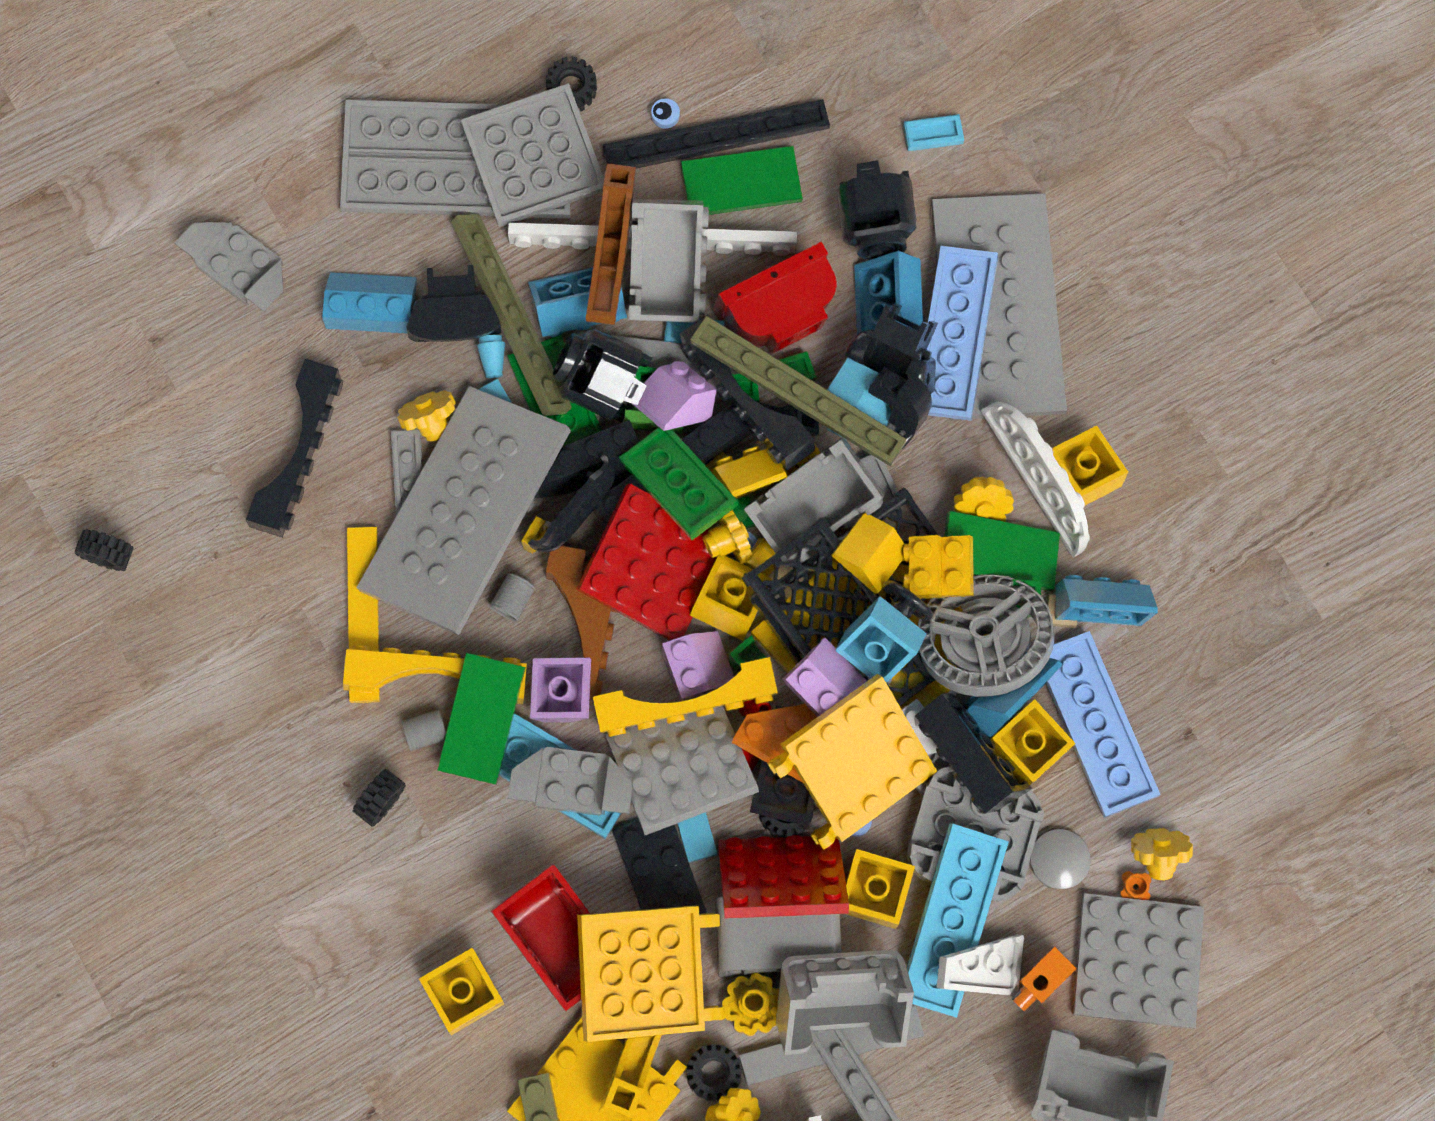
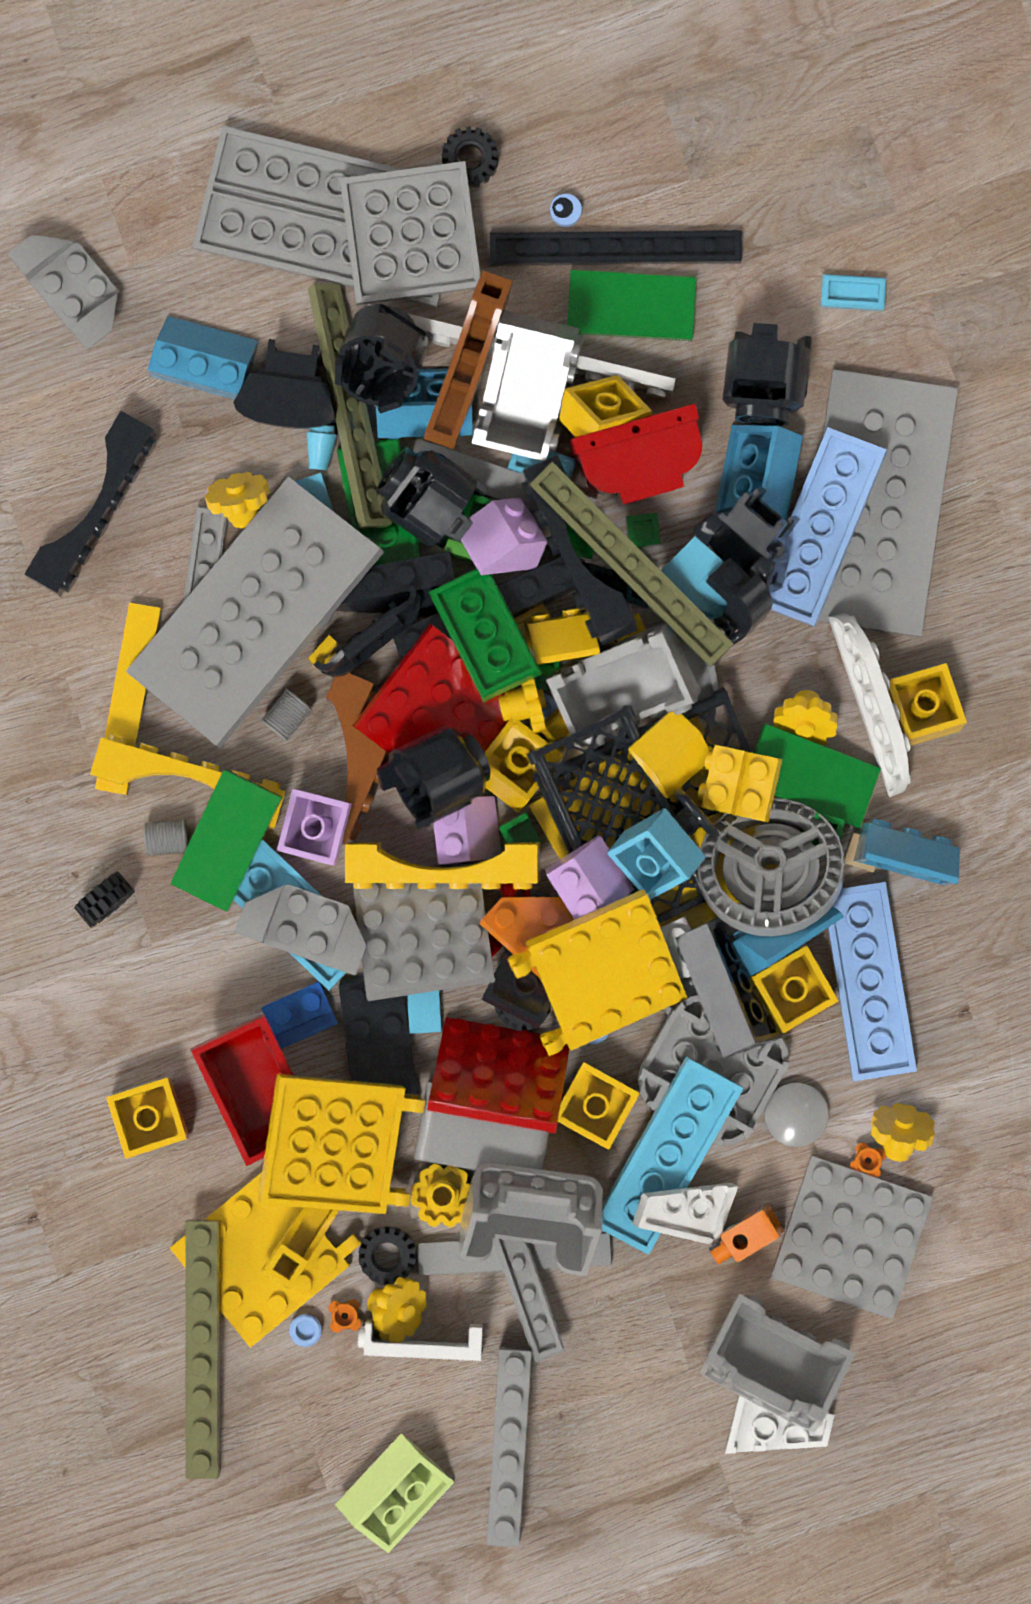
camera: 20 degrees right, 10 degrees up
none -> blue plate [261,982,338,1049]
none -> black piece [335,304,428,413]
none -> black piece [376,725,490,831]
none -> yellow slope [559,375,652,437]

